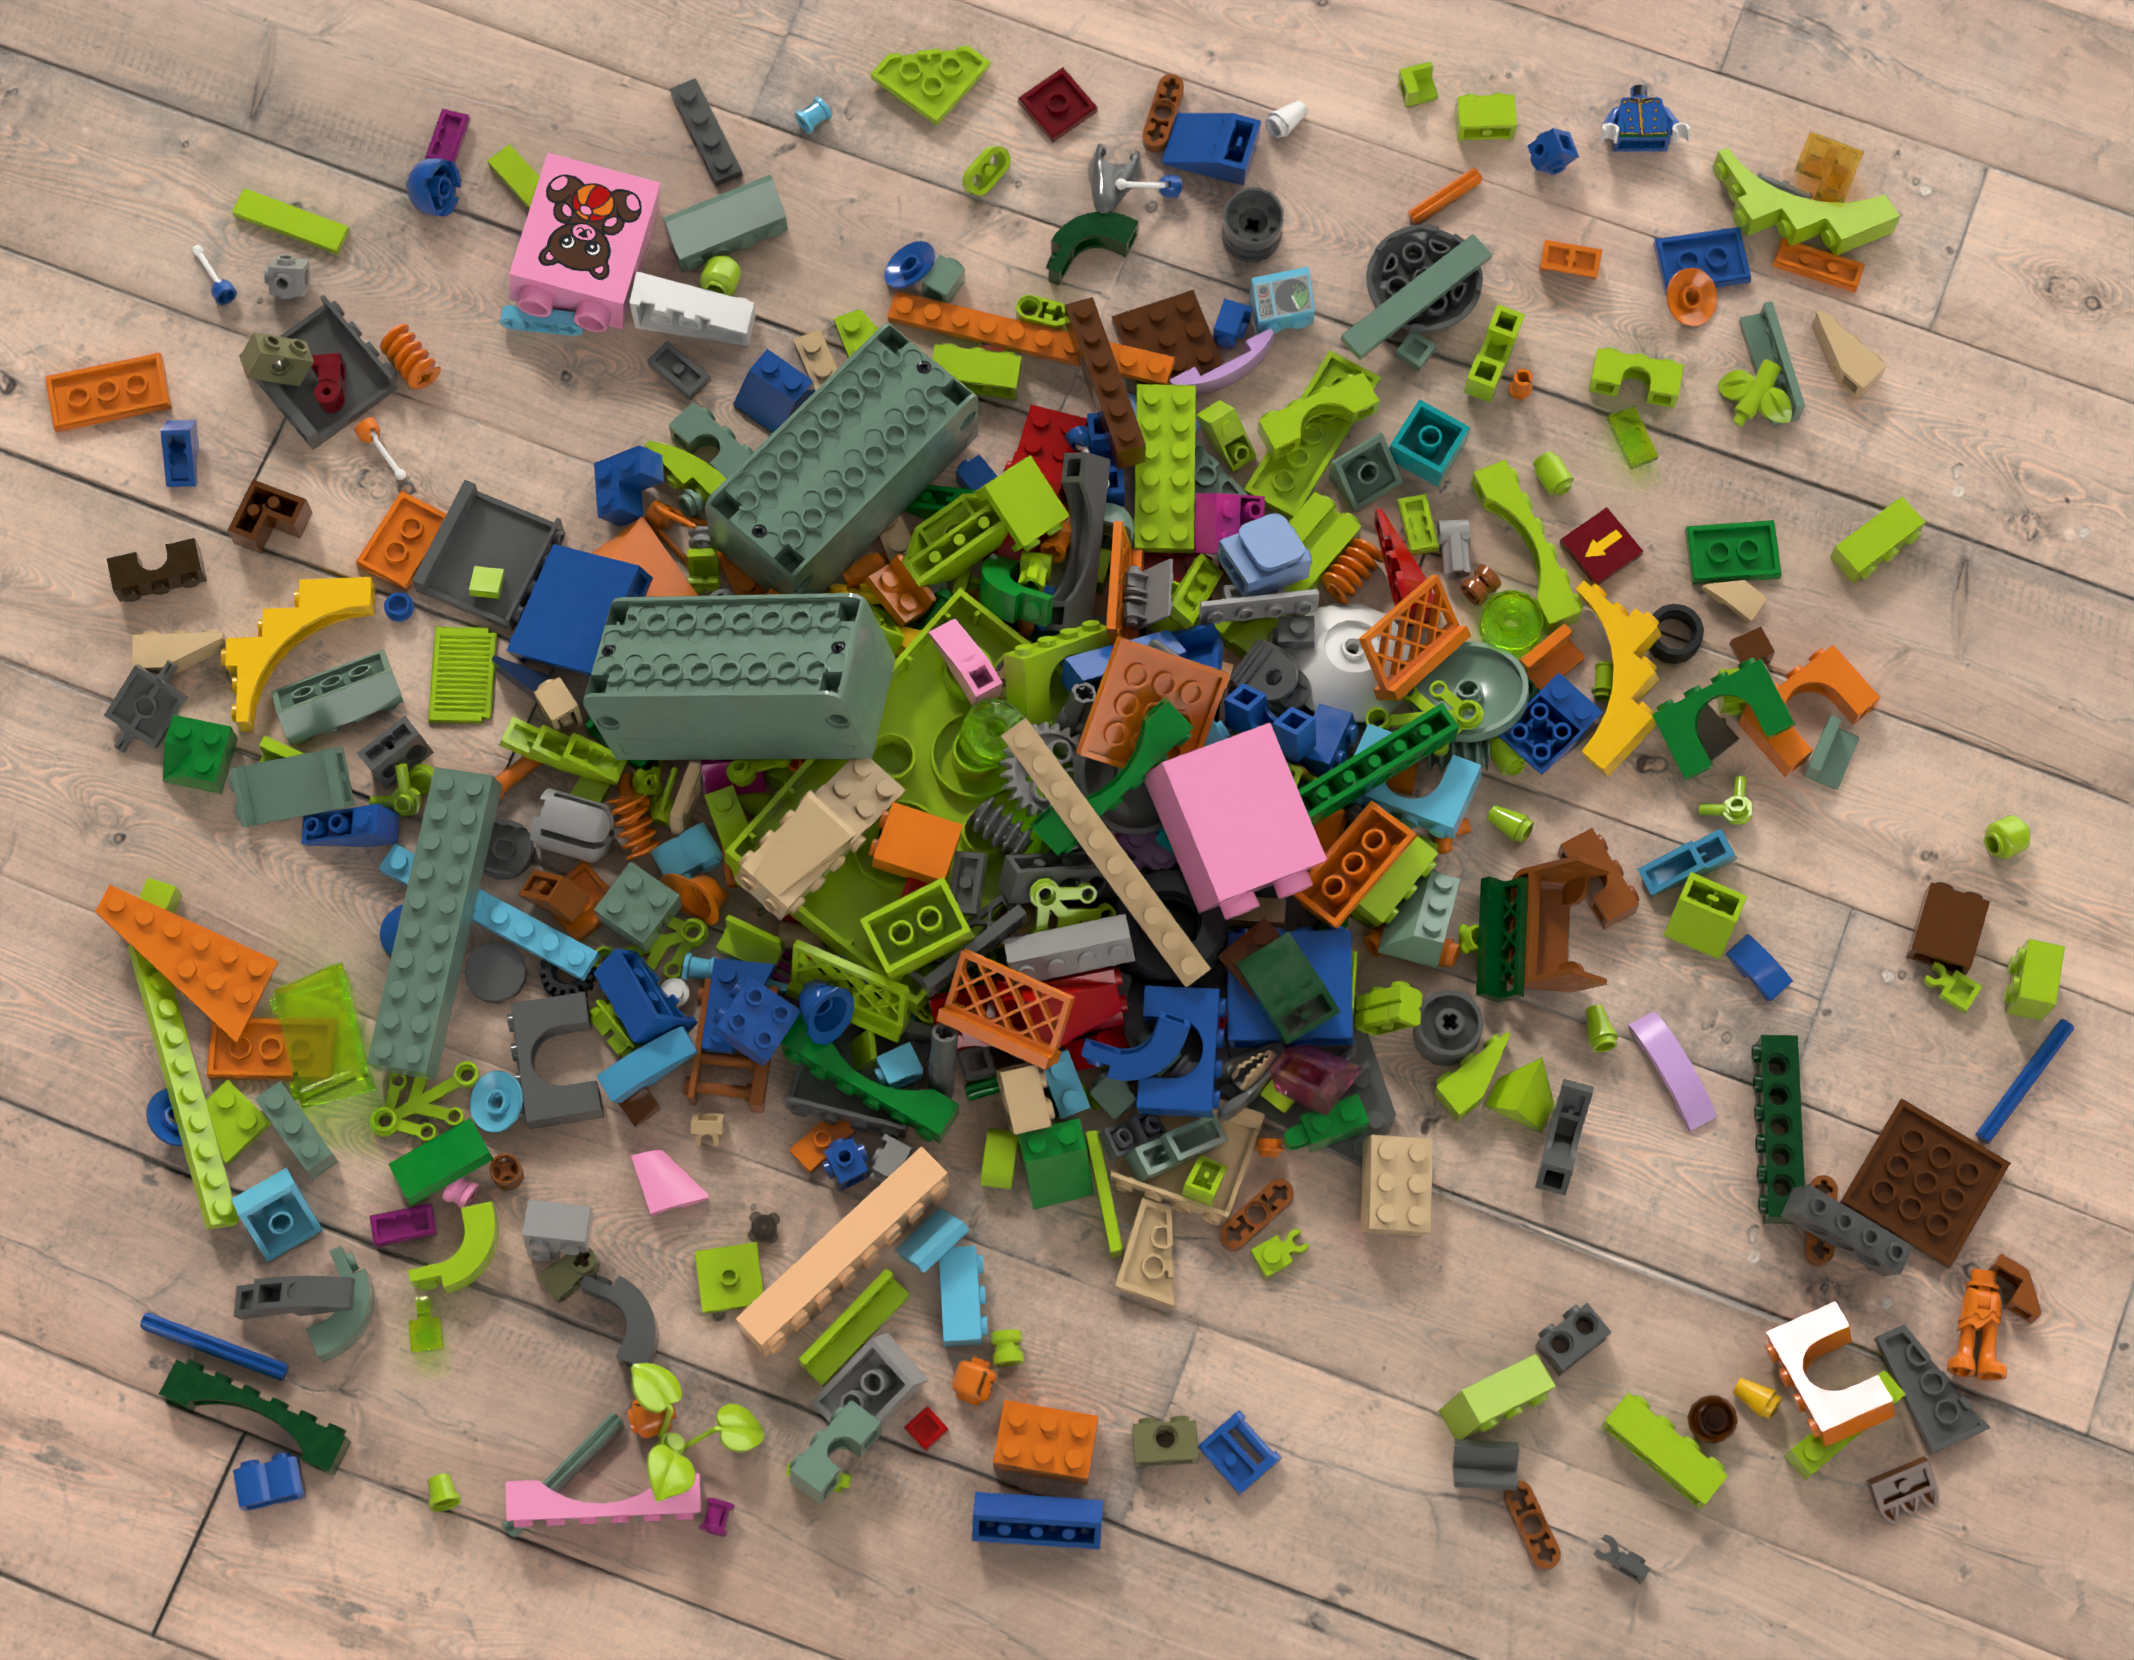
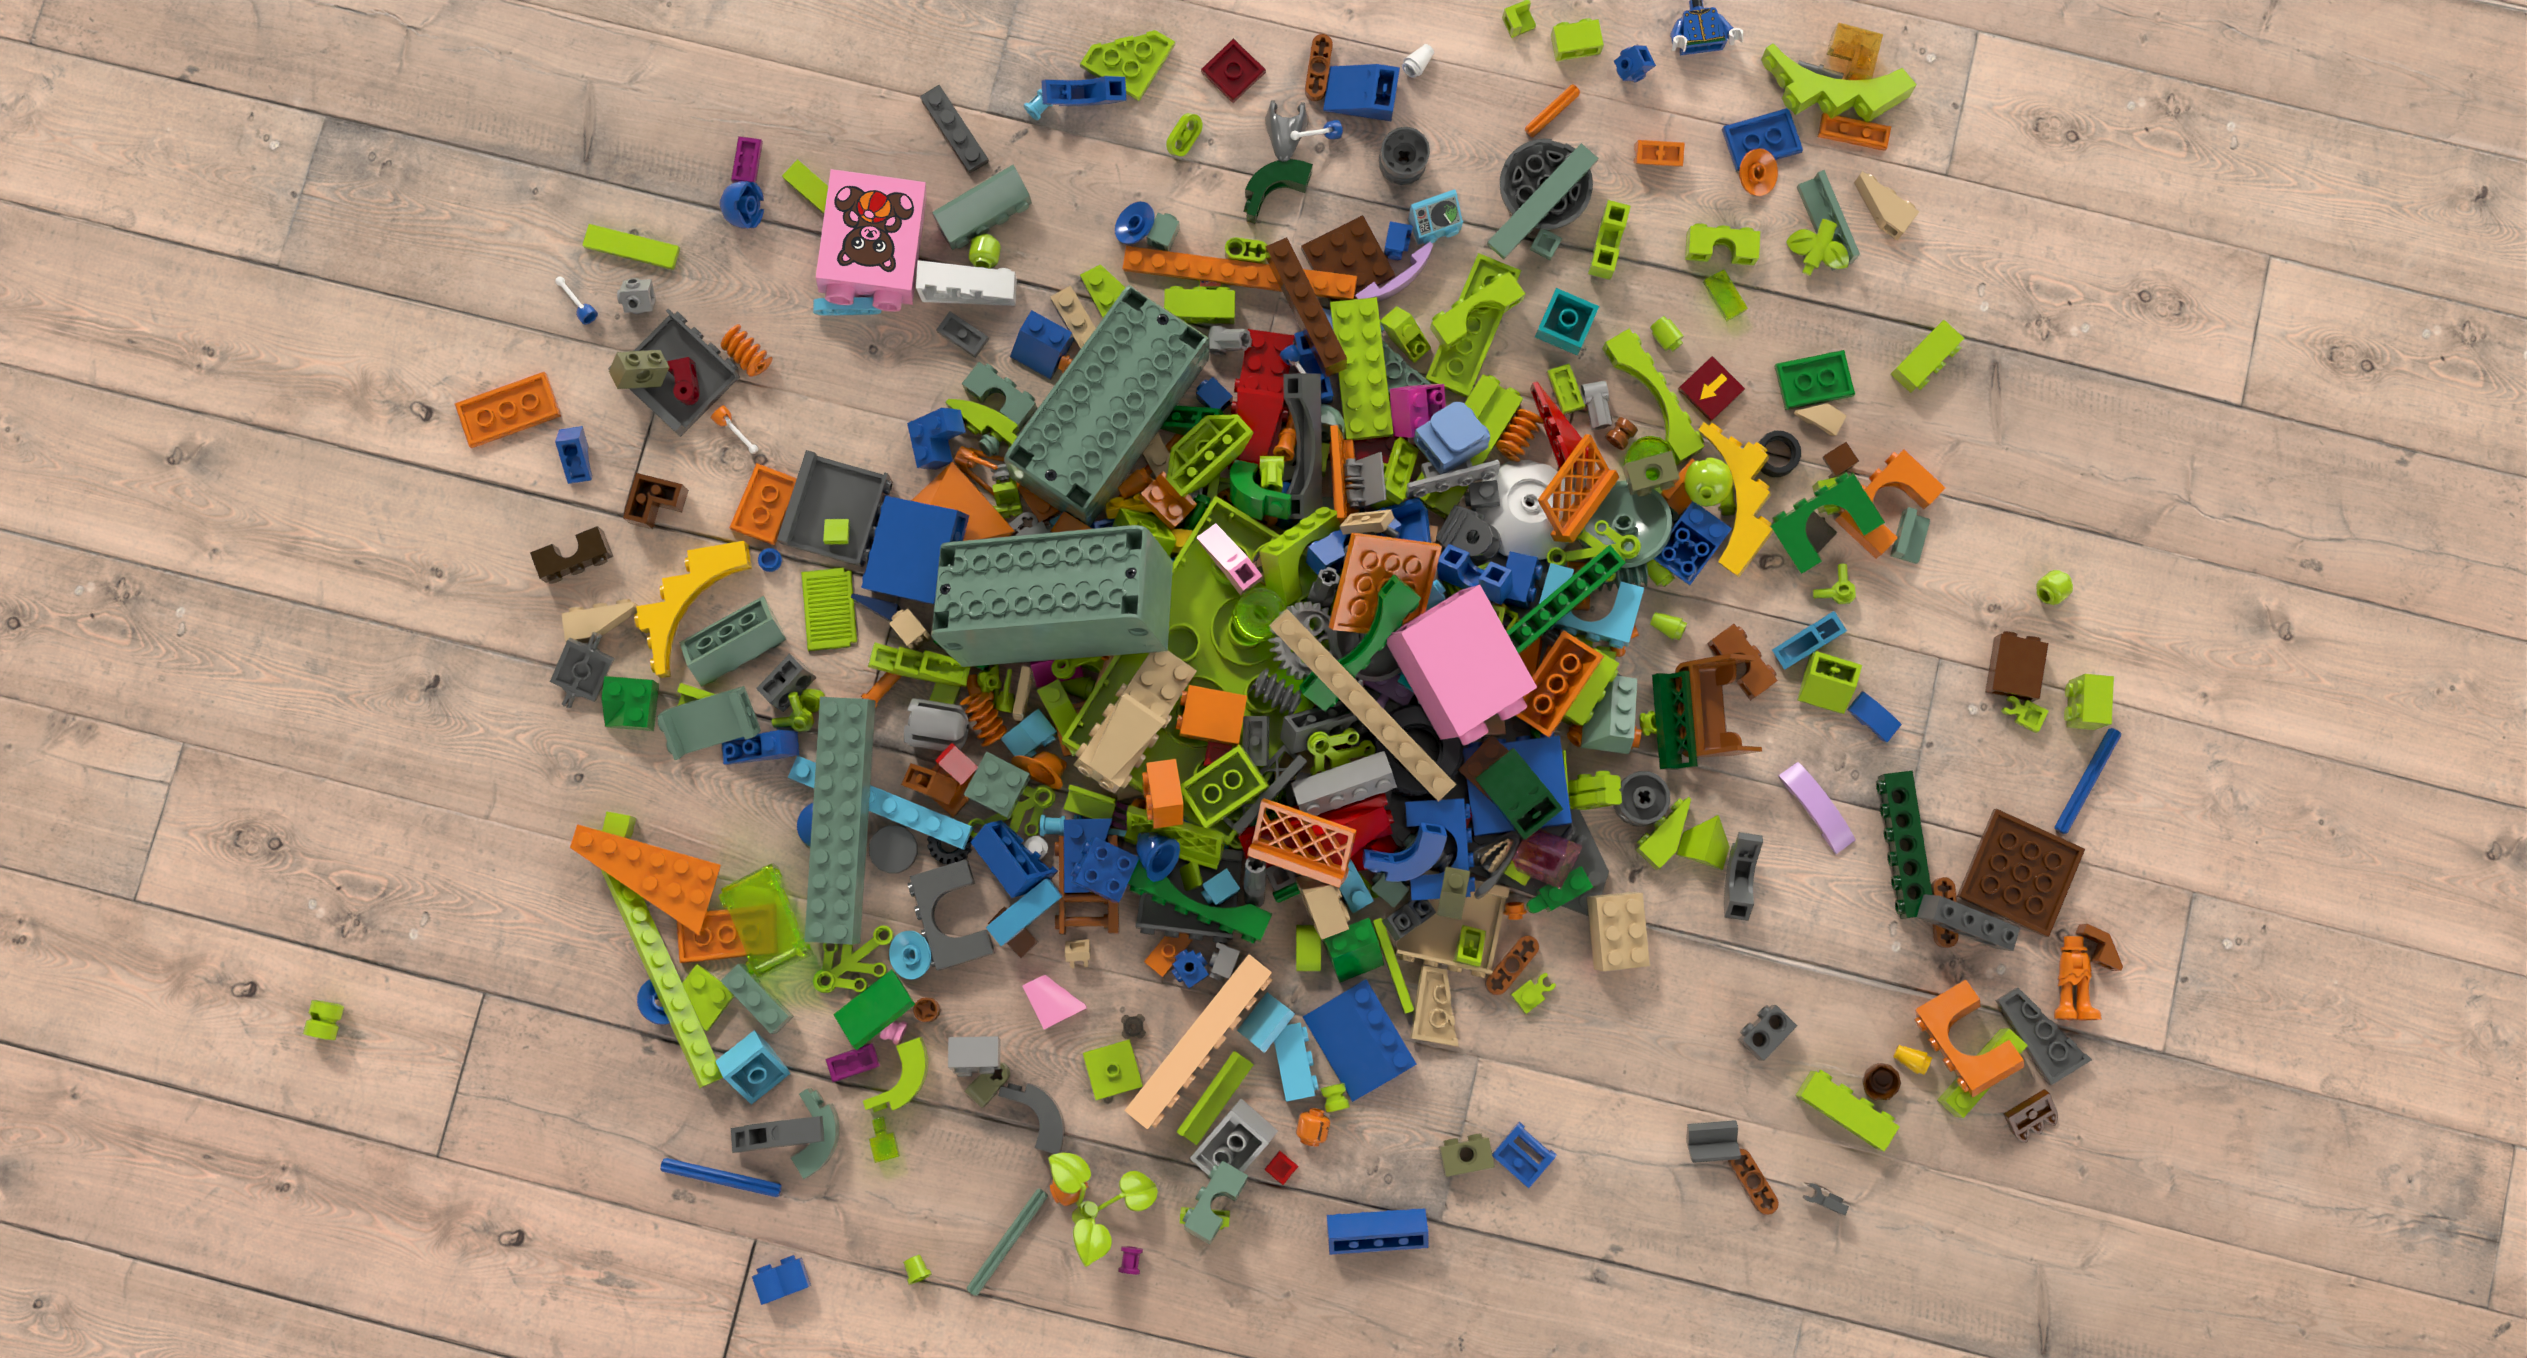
camera: 10 degrees left, 10 degrees up
dark green arch [159,1359,351,1476] -> none
dark grey tile [483,820,535,880] -> none
bright pink arch [506,1473,701,1528] -> none
lime hinge [588,1000,646,1058] -> none
lime panel [975,455,1070,552] -> none
orange brick [993,1400,1098,1485] -> none
sand green slope [1125,1113,1228,1182] -> none
sand green slope [1329,432,1403,512] -> none
lime wedge [1438,1353,1556,1439] -> none
orange pin [1509,368,1533,400] -> none
lime cone [1585,1005,1618,1053] -> none
none -> slope [935,743,978,785]
none -> blue arch [1041,76,1126,106]
none -> orange piece [1142,759,1183,829]
none -> light grey piece [1208,326,1252,355]
none -> blue slope [1303,979,1417,1102]
none -> tan plate [1340,510,1394,535]
none -> olive slope [1437,867,1470,920]
none -> olive brick [1622,451,1680,497]
none -> lime cylinder [1684,457,1733,507]

